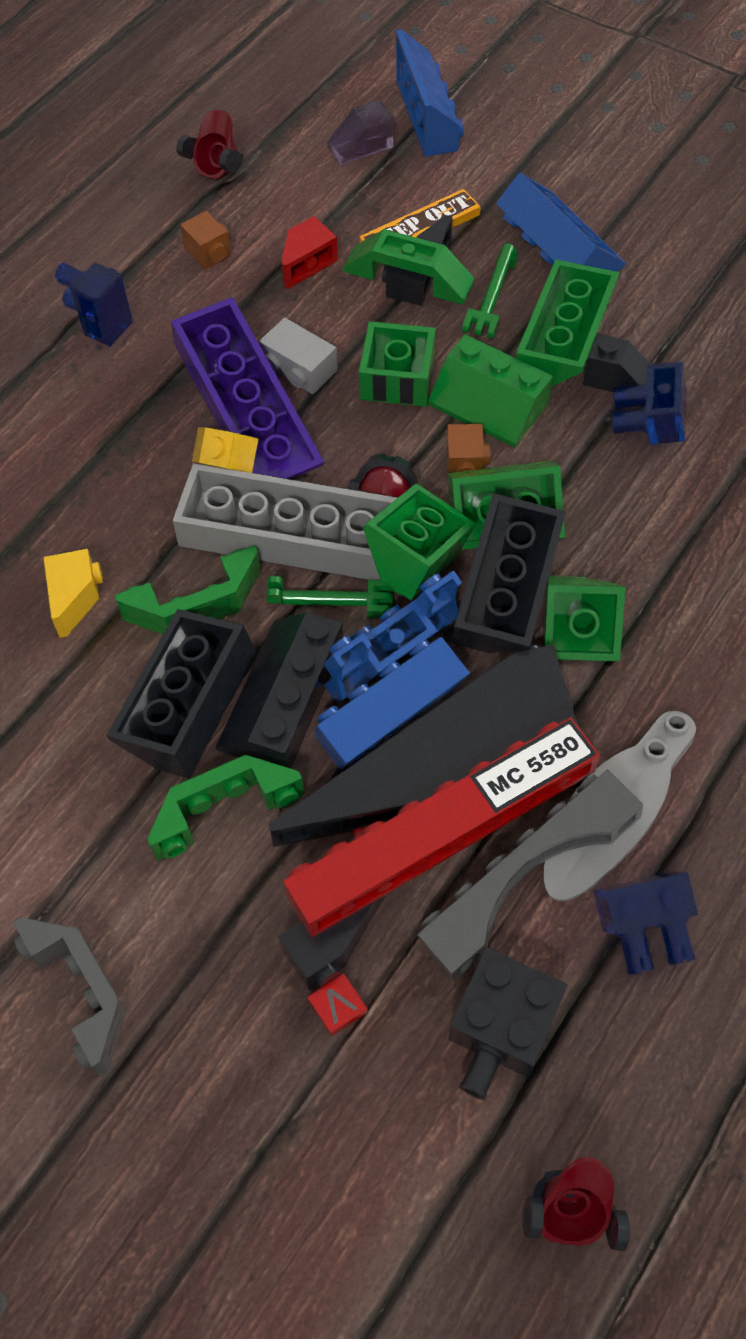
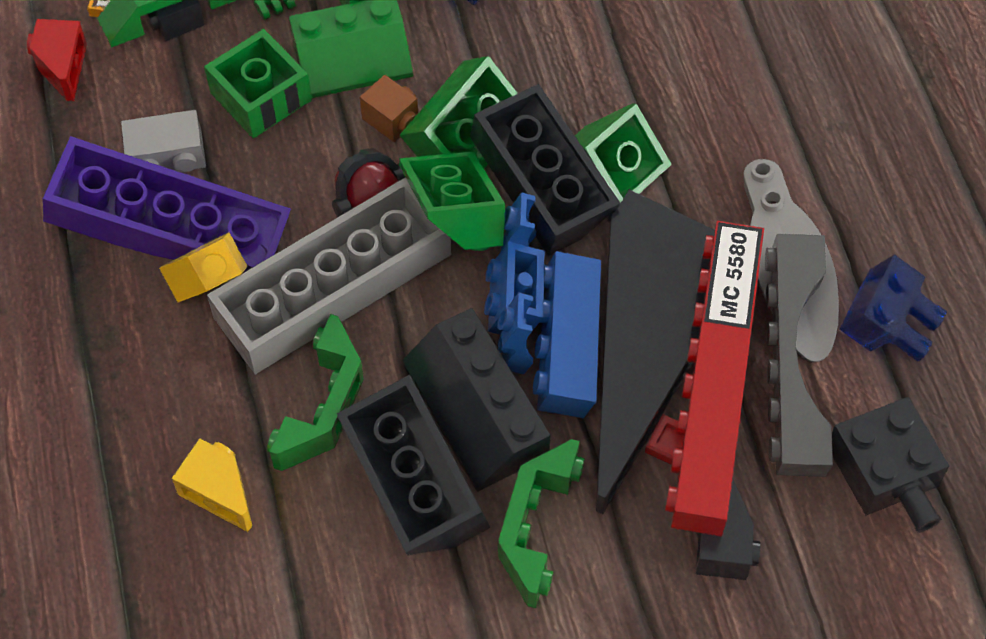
camera: 50 degrees left, 0 degrees up
green hinge [266,576,394,619] -> none
red tile [307,973,368,1037] -> none

